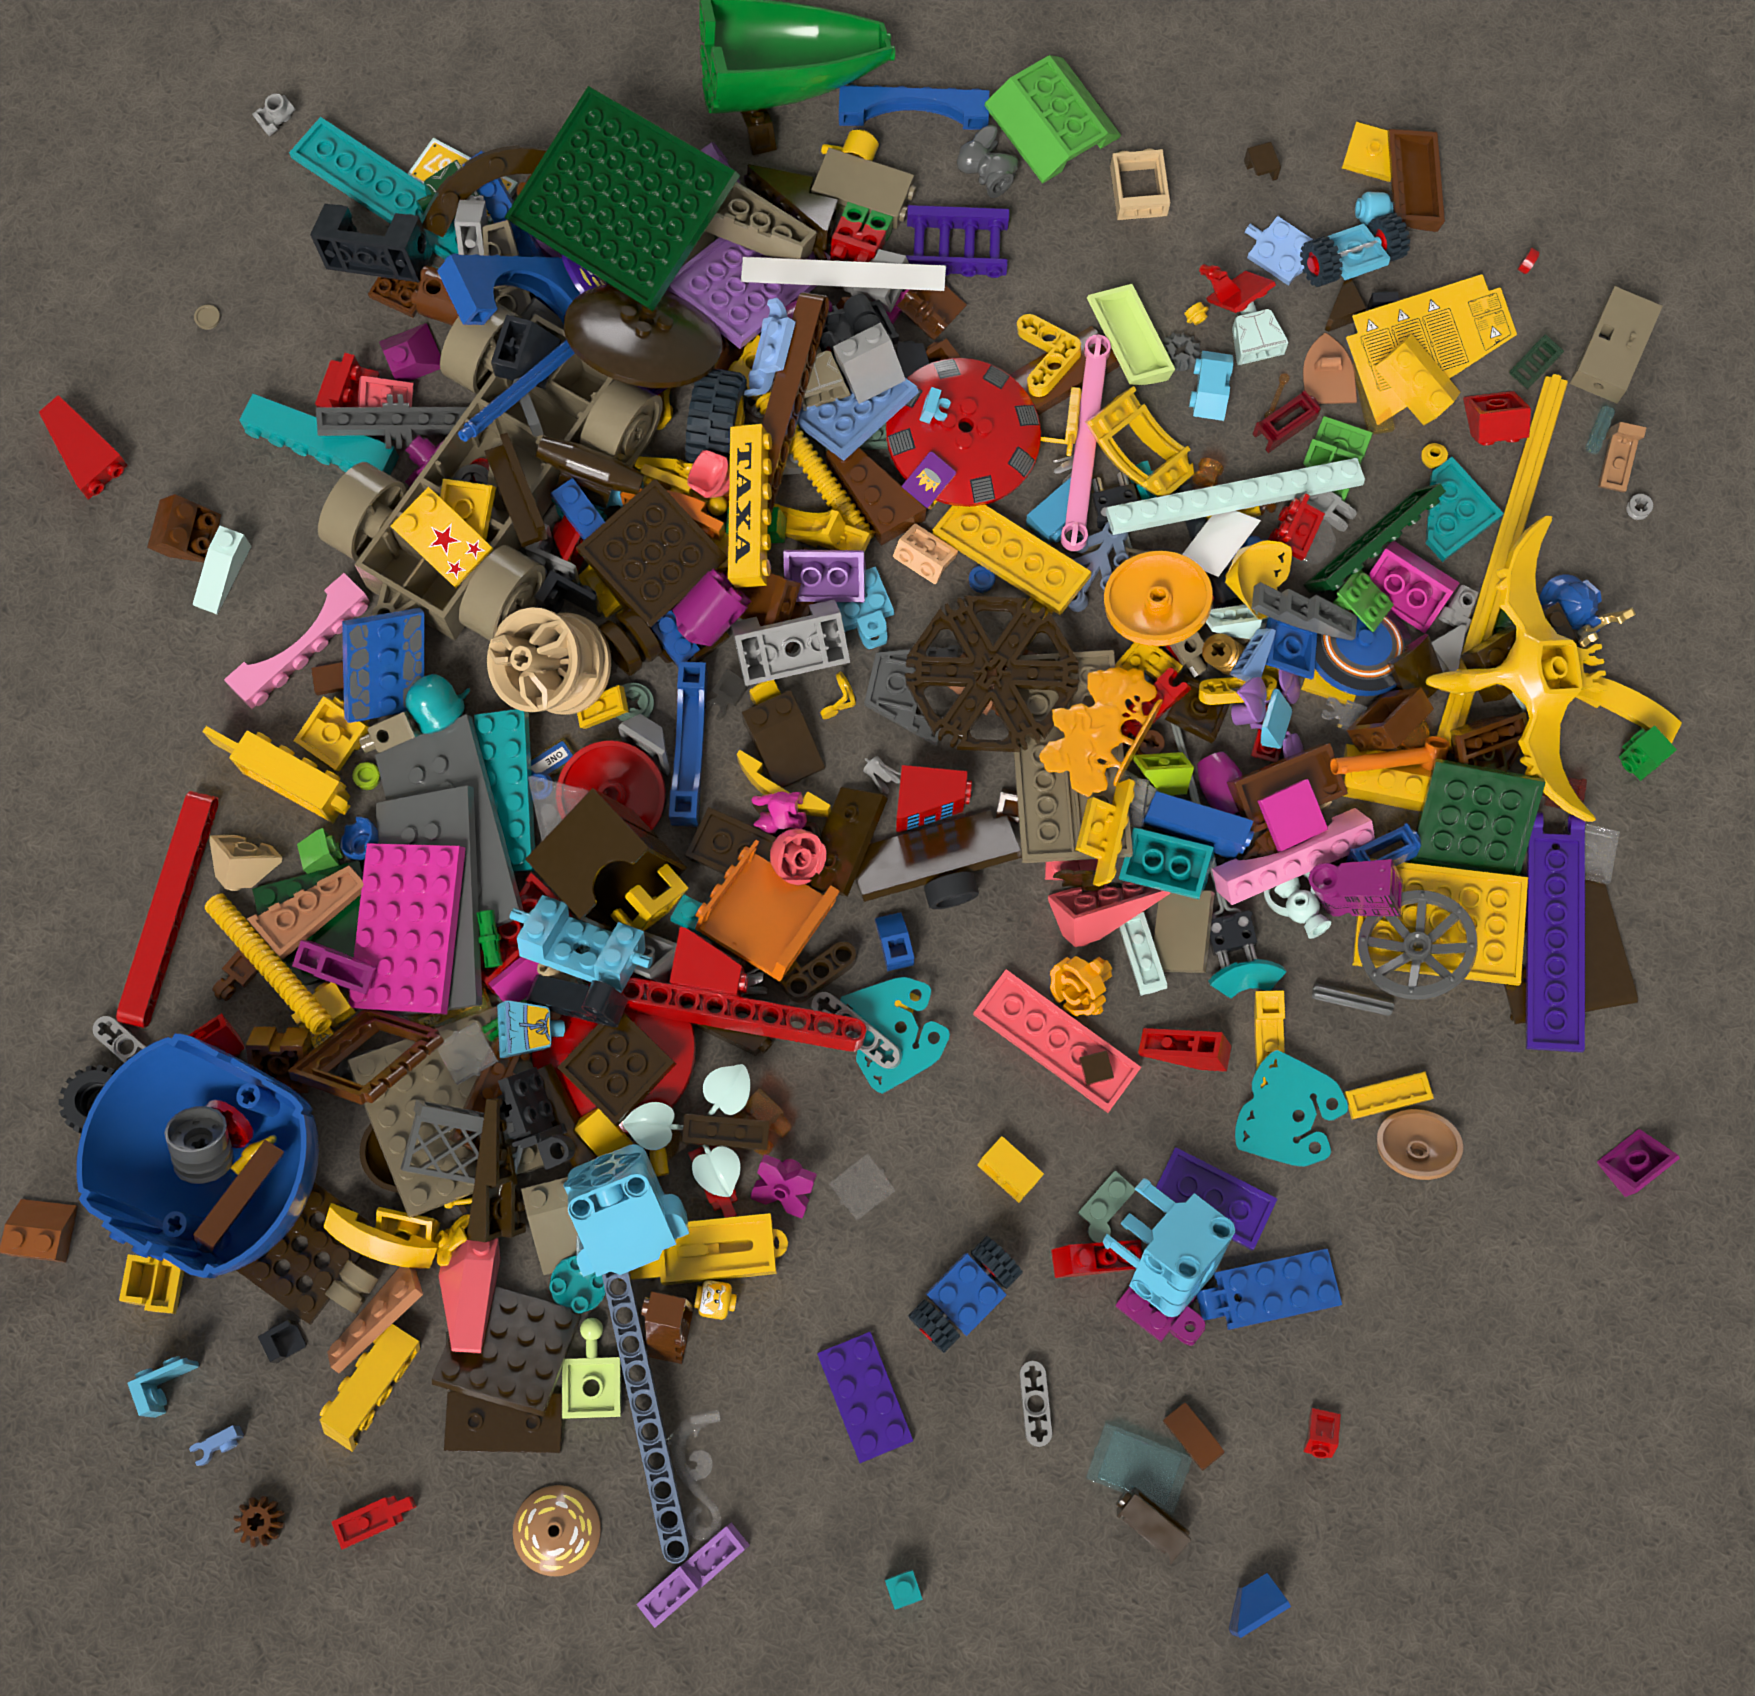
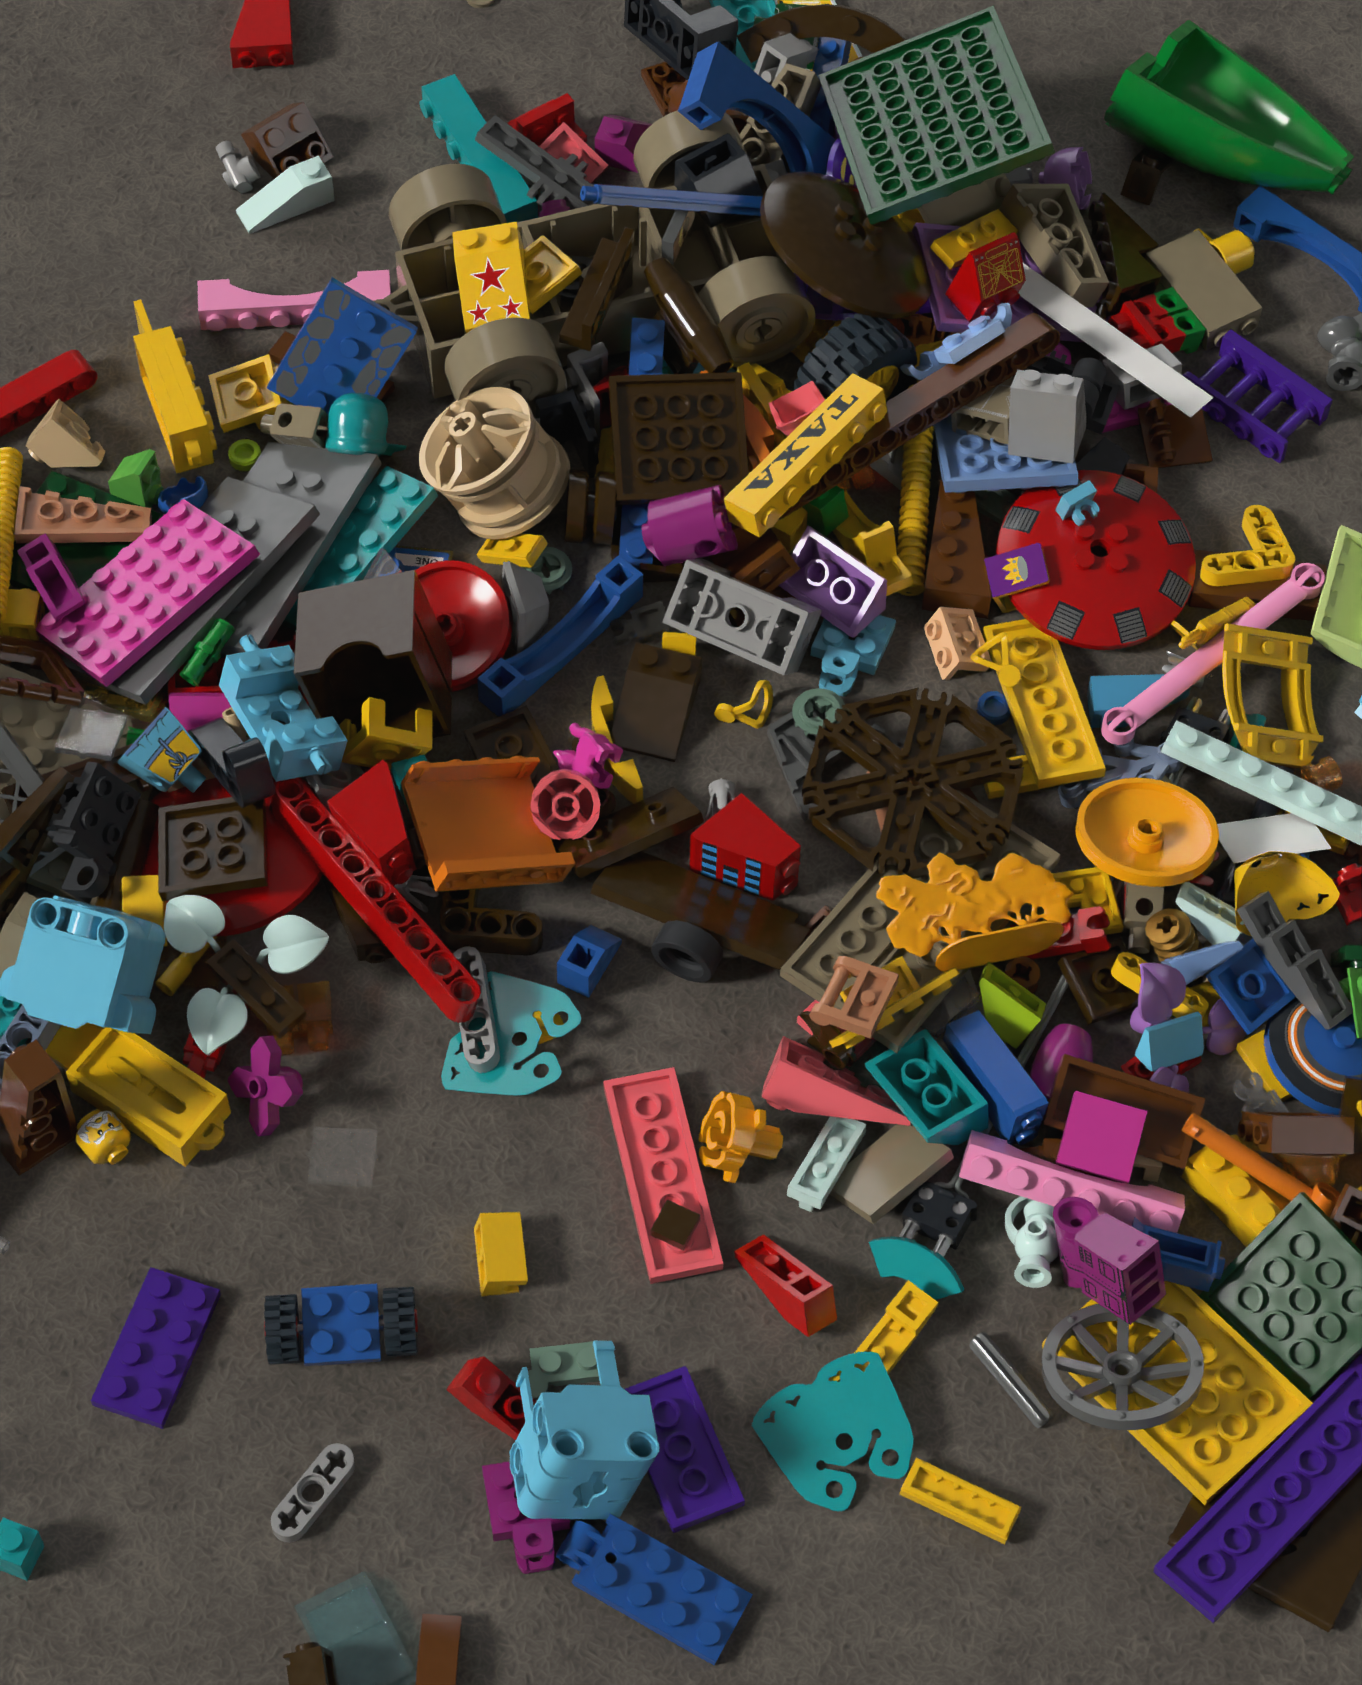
camera: 40 degrees right, 15 degrees down
medium nougat dish [1377,1109,1463,1180] -> none
none -> light grey plate [216,141,260,194]
none -> sand green gear [792,688,845,736]
none -> nougat plate [809,956,899,1039]
none -> yellow plate [930,209,1018,270]
none -> red slope [945,232,1026,322]
none -> yellow piece [971,632,1020,687]

